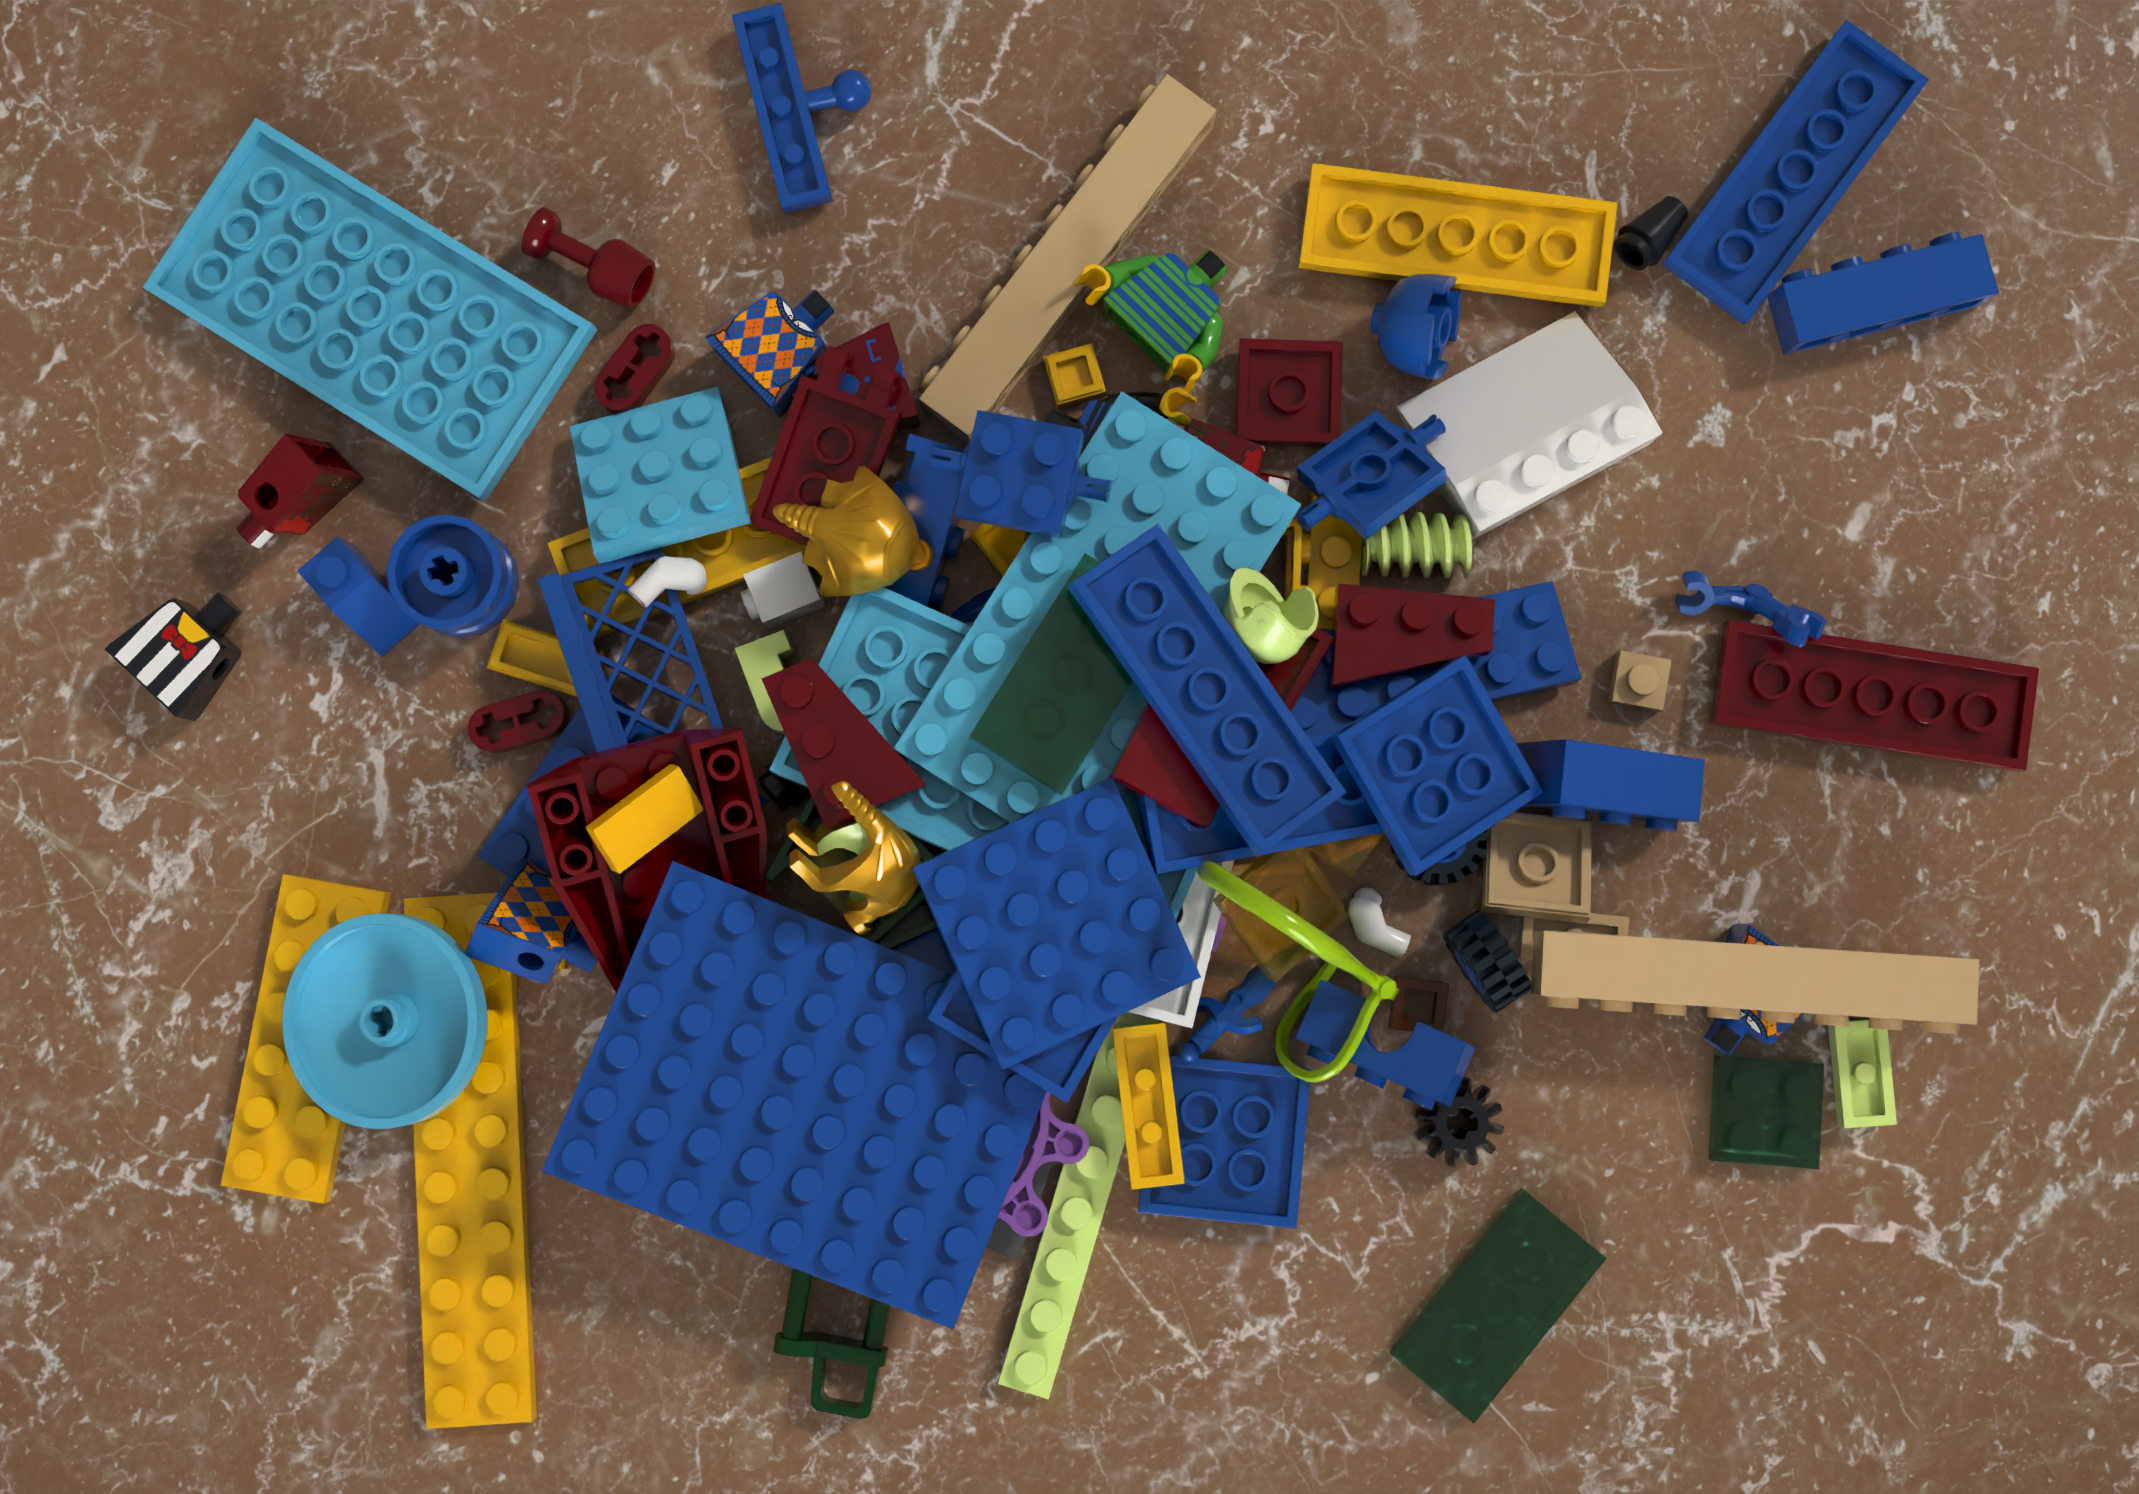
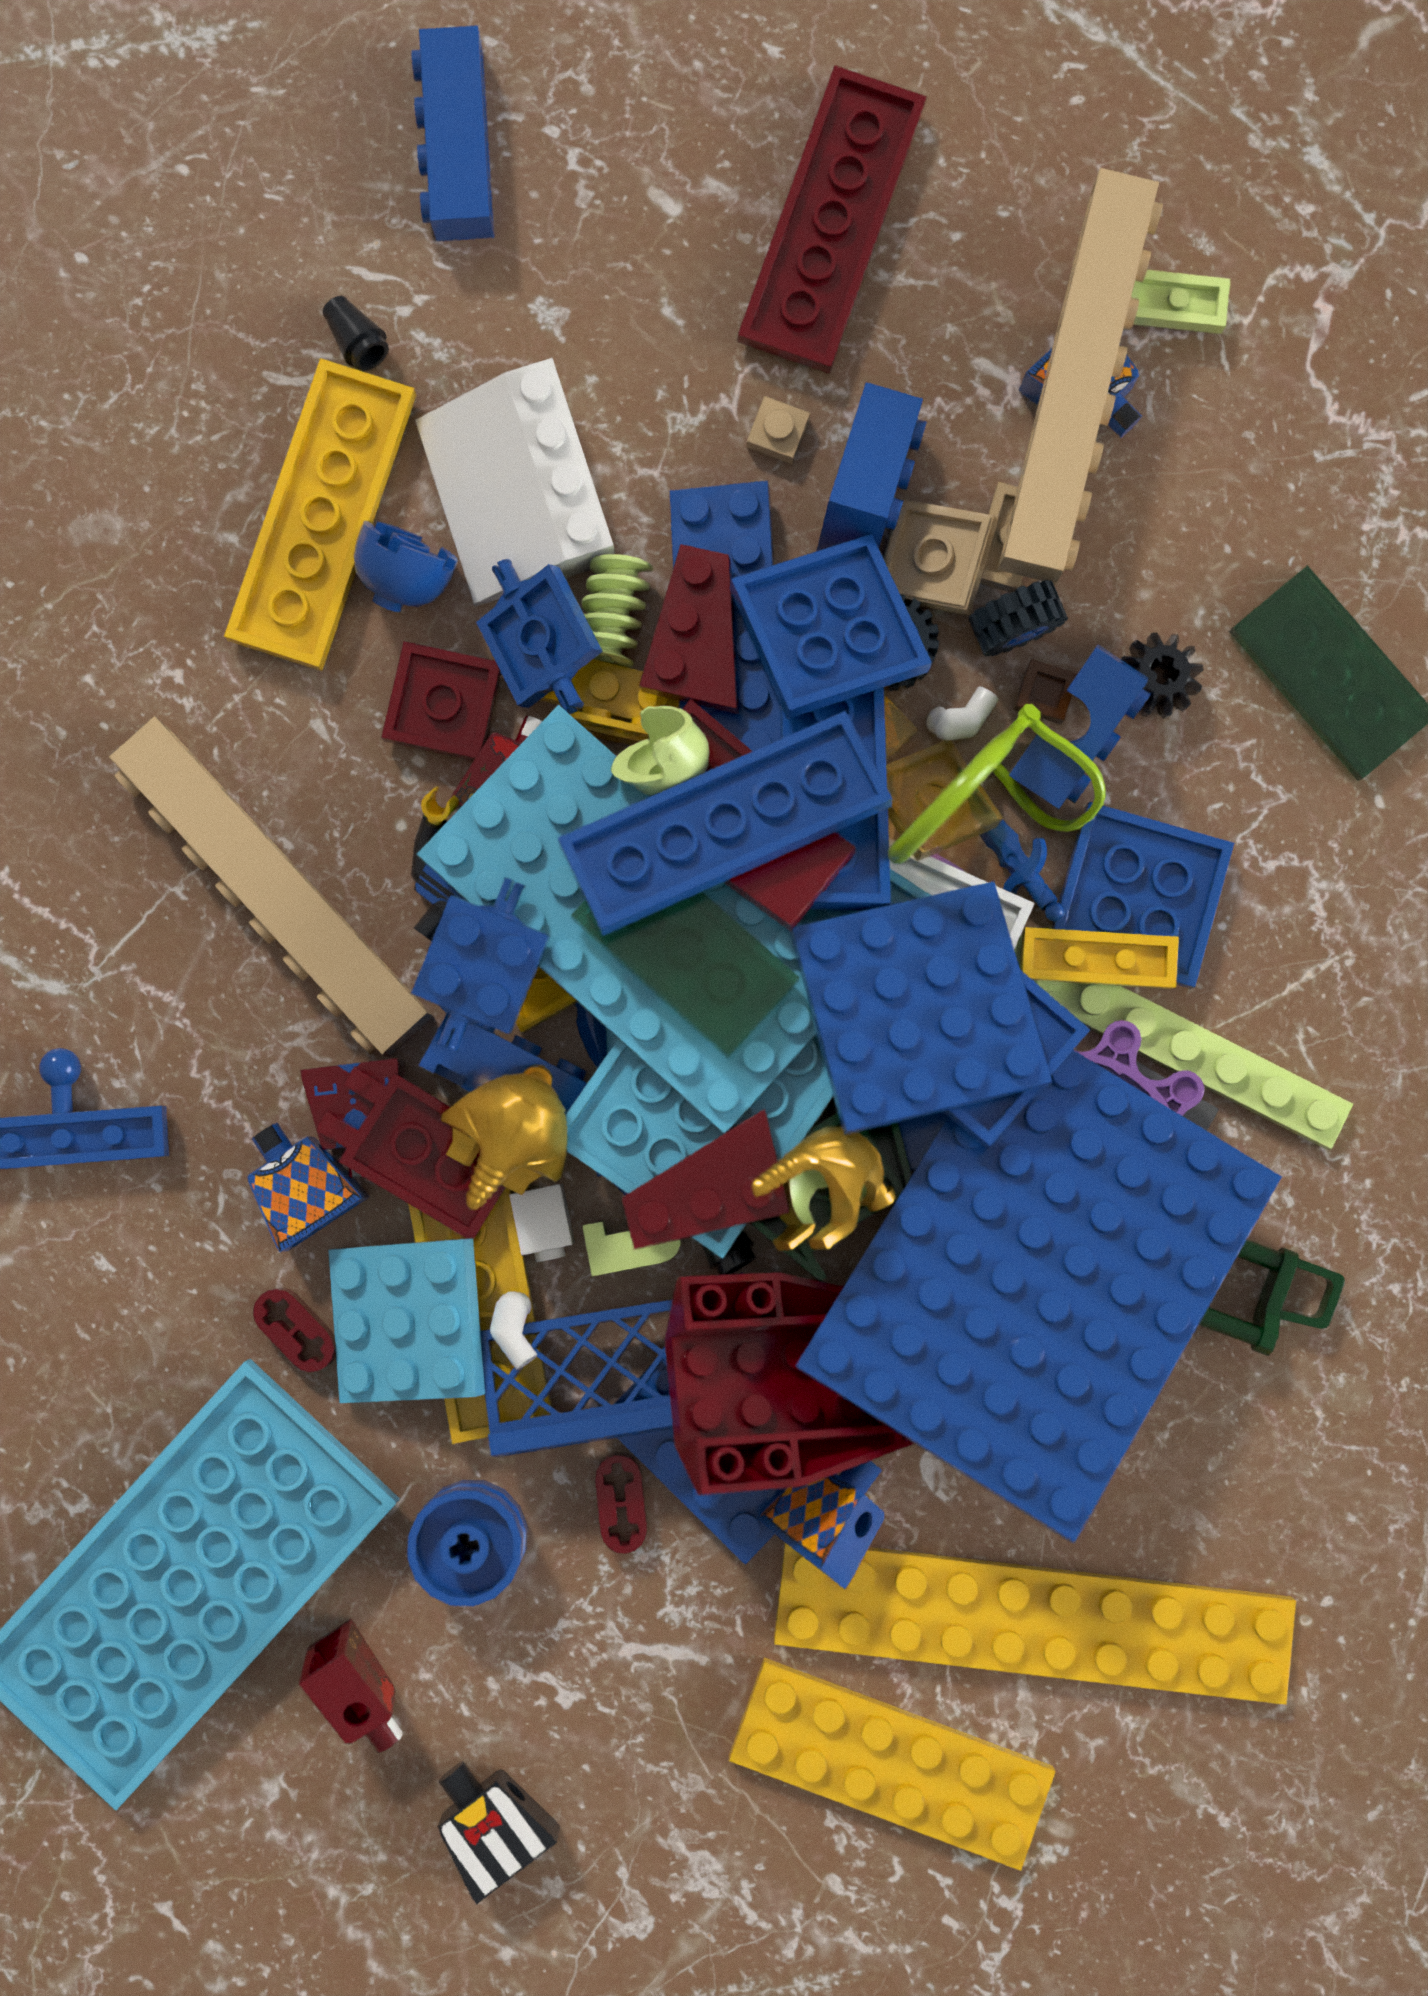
camera: 85 degrees left, 0 degrees up
medium azure dish [282,913,488,1129] -> none
blue slope [298,536,420,656] -> none
yellow tile [487,619,604,697] -> none
dark red piece [521,207,656,308] -> none
yellow tile [585,764,704,874] -> none
yellow tile [1043,343,1106,409] -> none
torso [1073,249,1228,394] -> none
blue plate [1662,19,1929,324] -> none
blue piece [1675,570,1827,648] -> none
clear green plate [1708,1055,1824,1169] -> none

